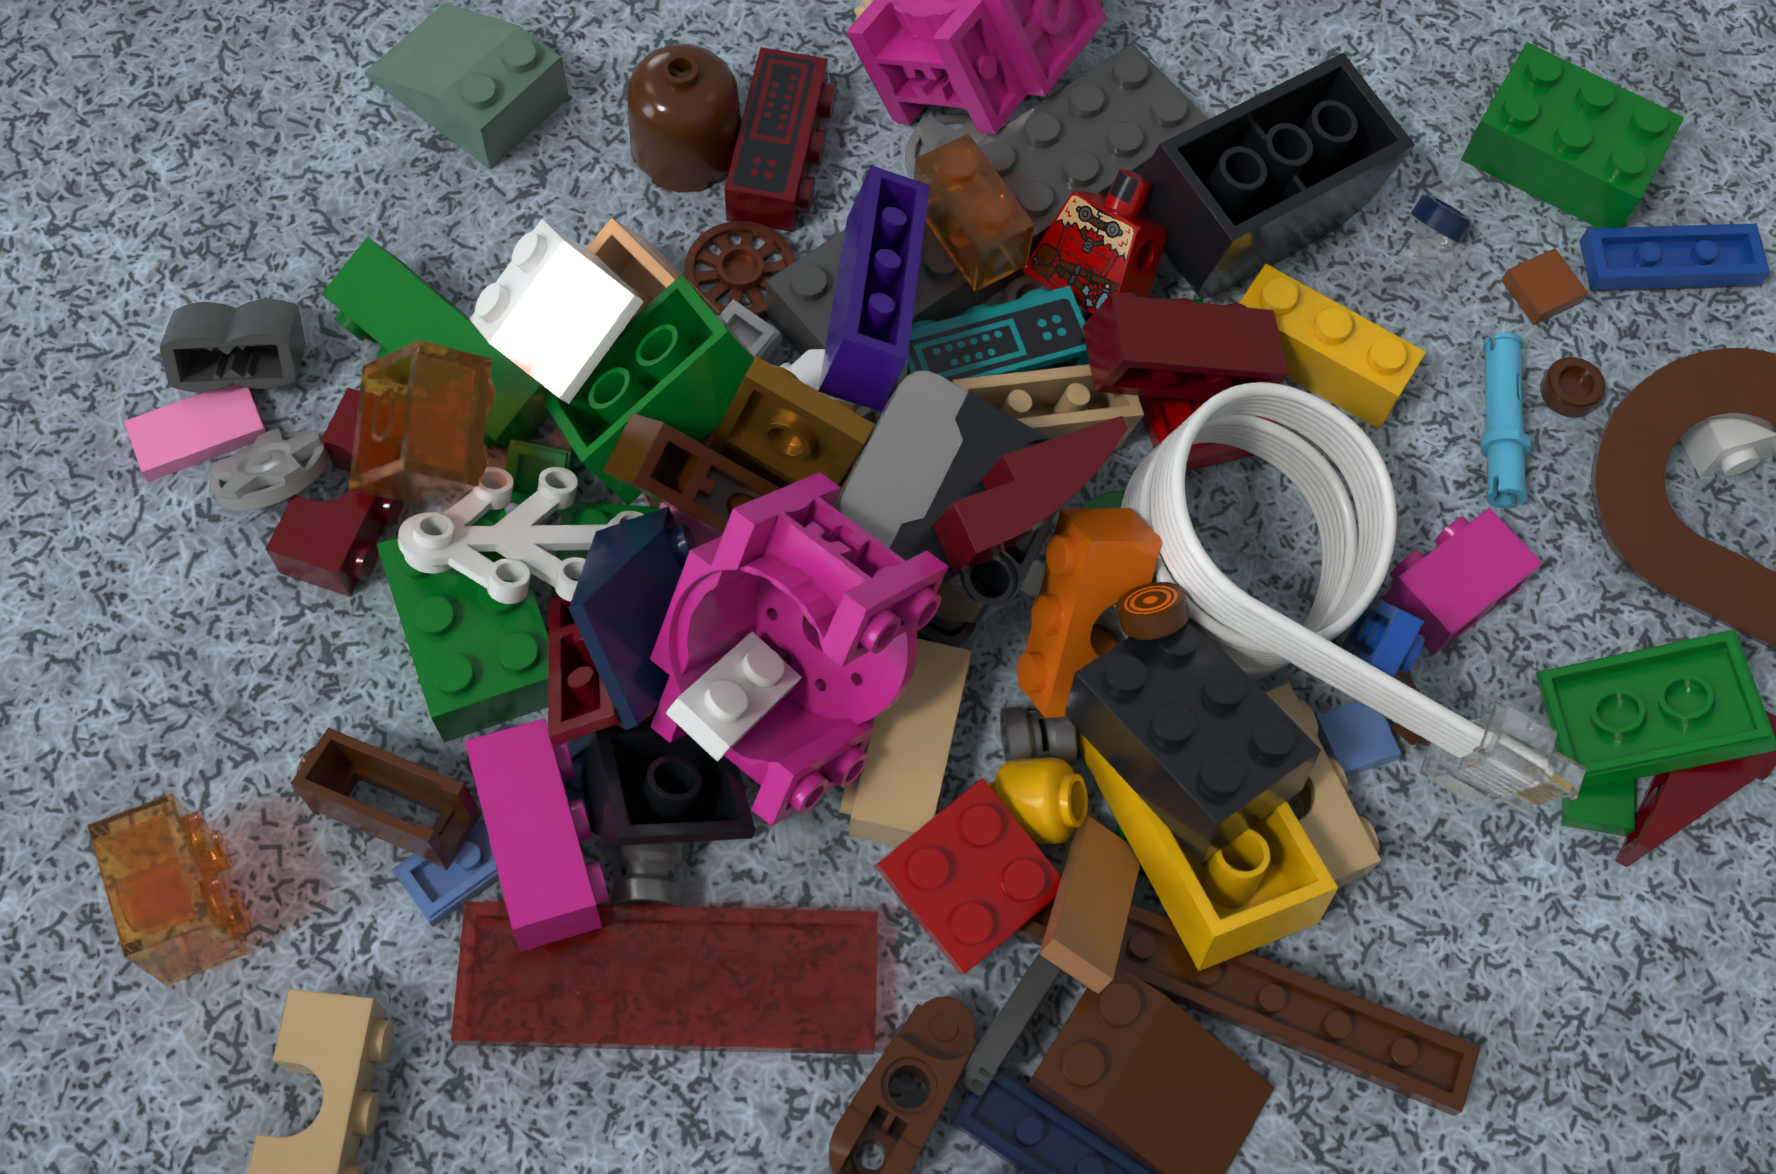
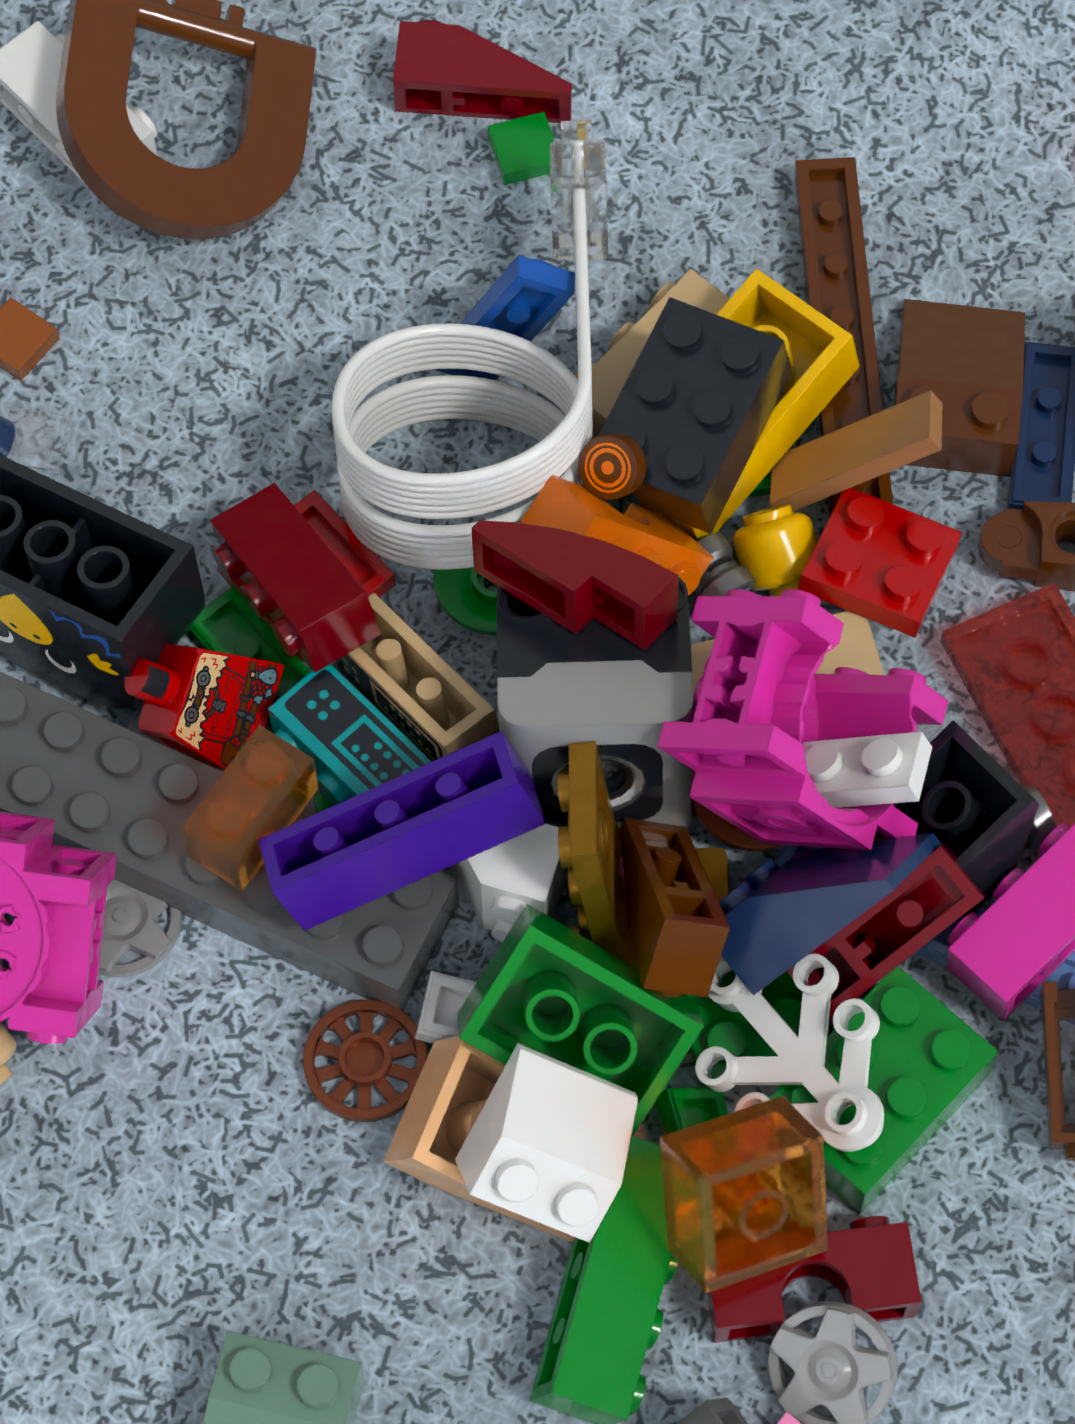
camera: 110 degrees left, 0 degrees up
reddish brown cylinder [627,43,742,193] -> none
dark red brick [724,47,837,232] -> none
dark grey tile [960,952,1061,1097] -> none
yellow brick [1239,263,1426,429] -> none
medium blue tile [1315,701,1402,777] -> none
dark pink brick [1382,508,1542,656] -> none
medium azure pin [1480,332,1531,508] -> none
green tile [1536,629,1776,792] -> none
reddish brown tile [1540,357,1605,418] -> none

